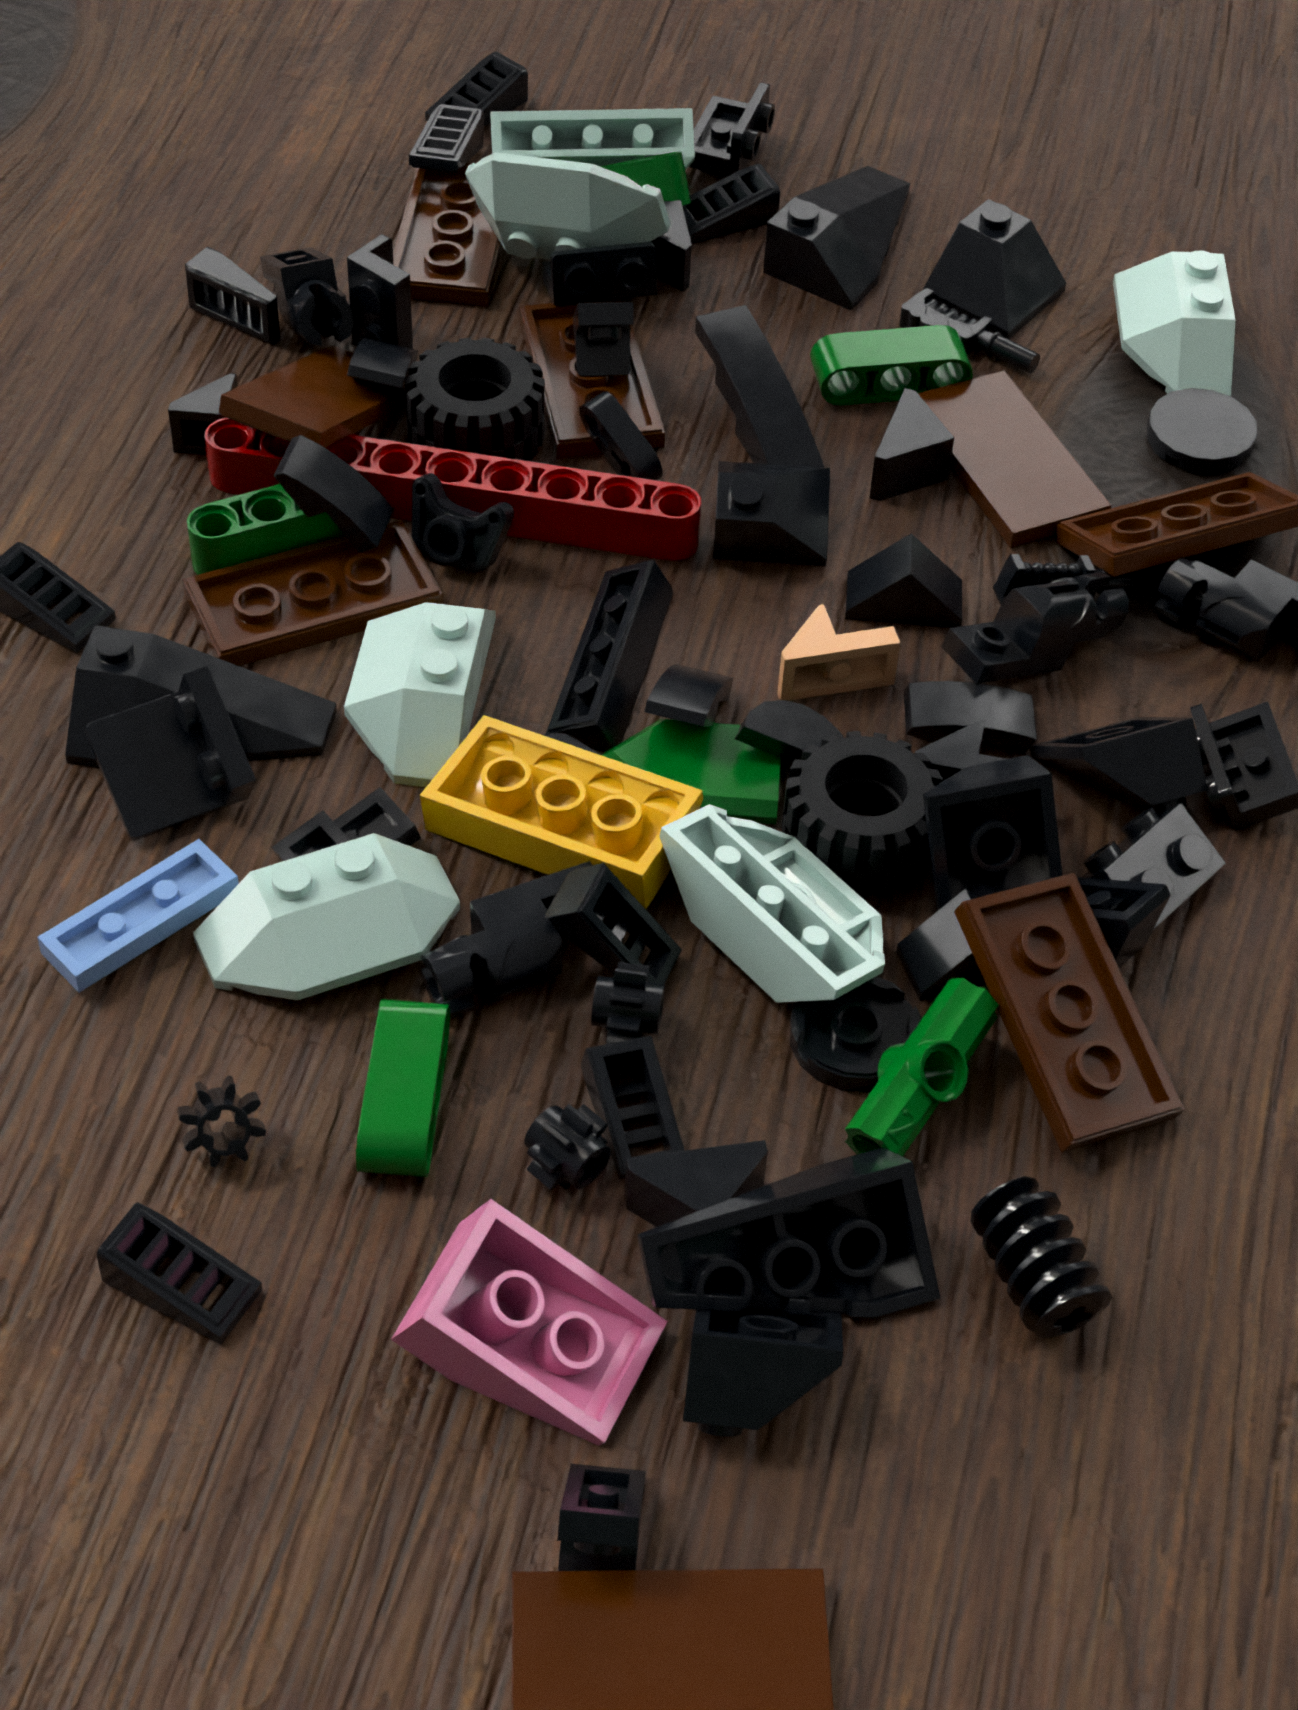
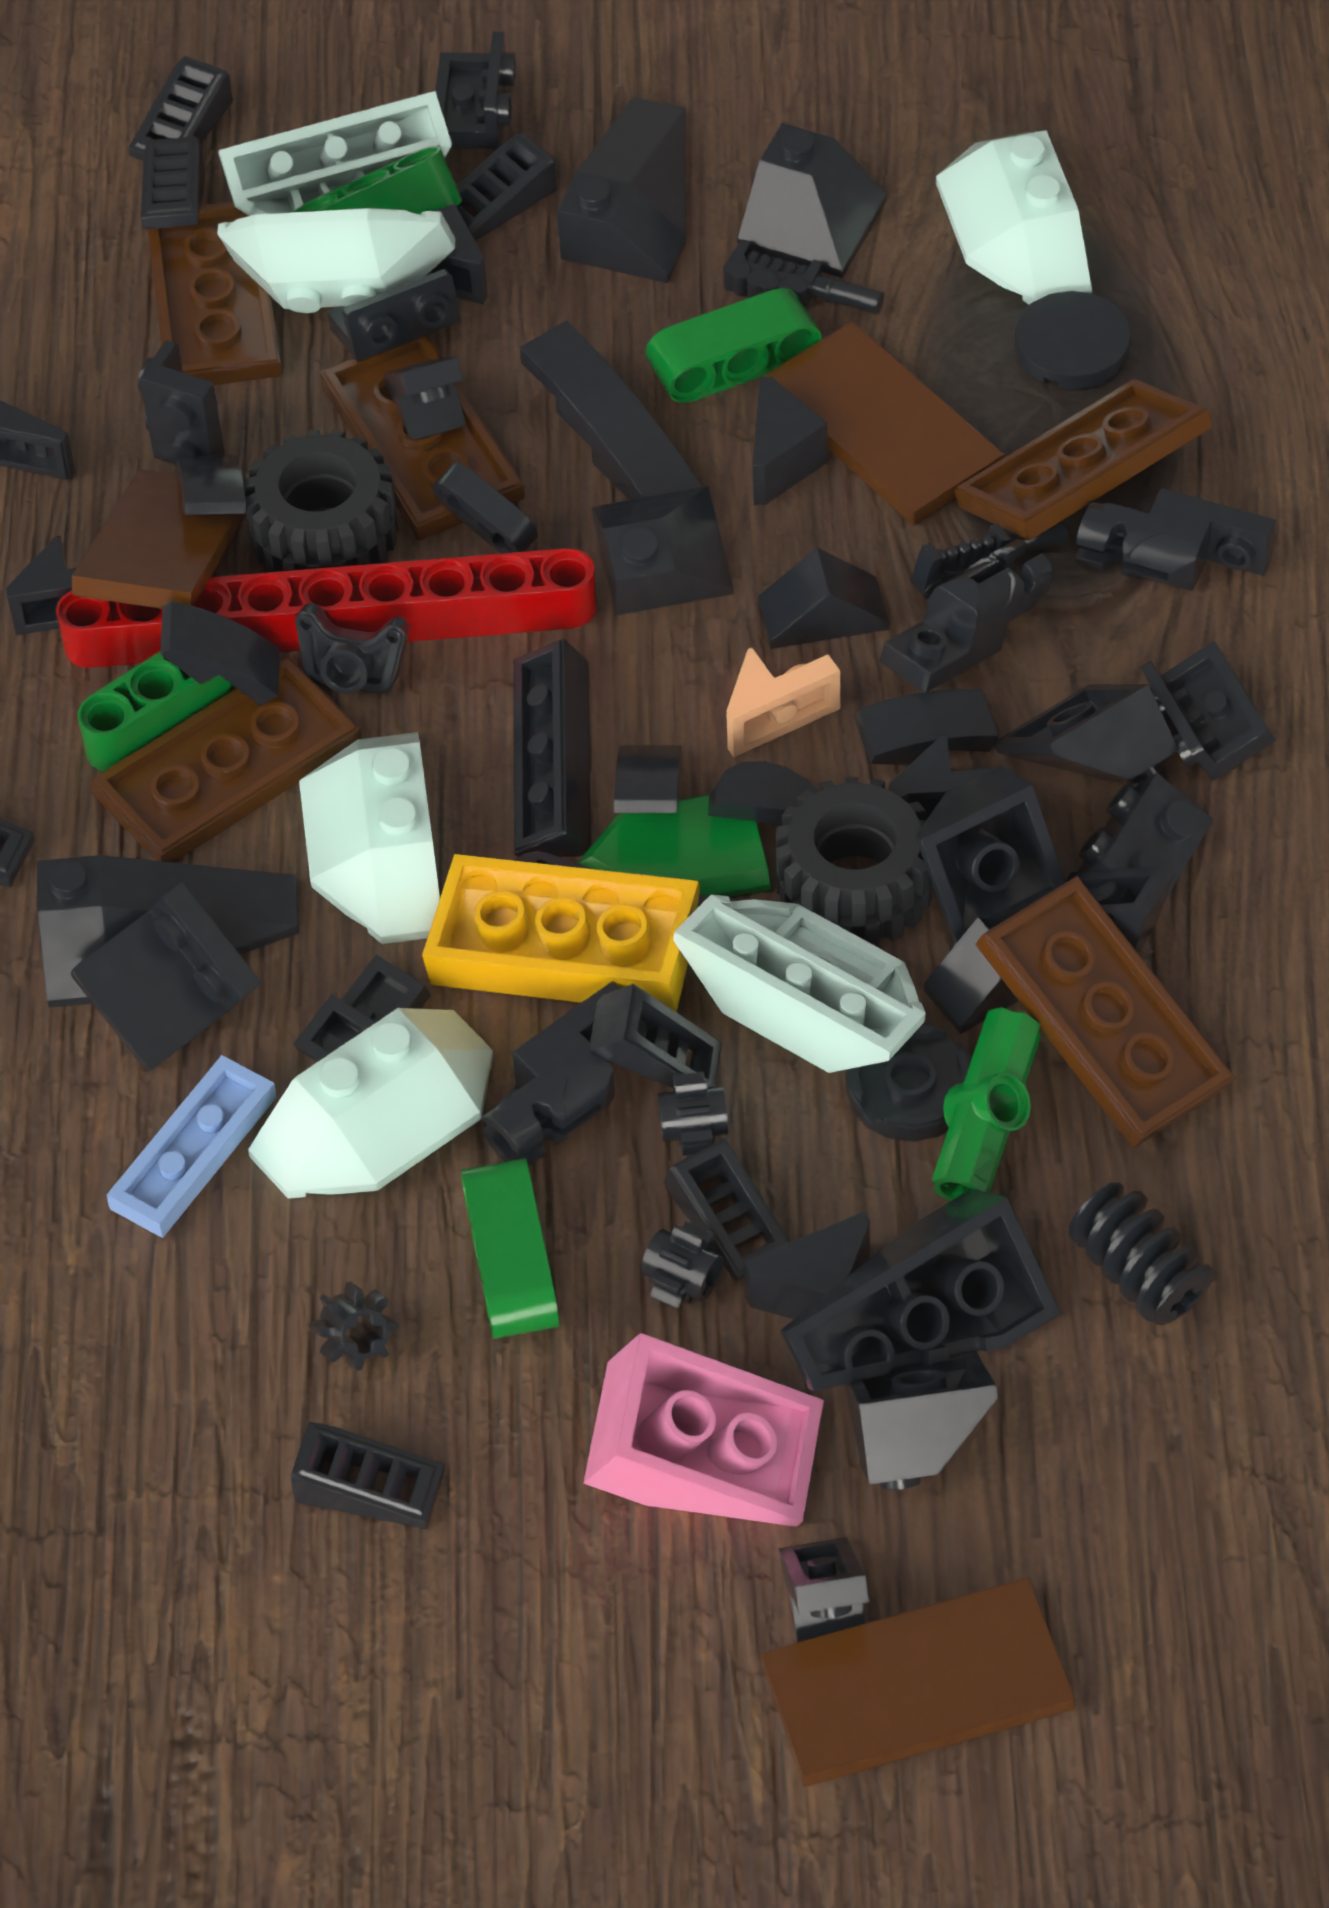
camera: 10 degrees left, 5 degrees up
black plate [260,247,354,346] -> none

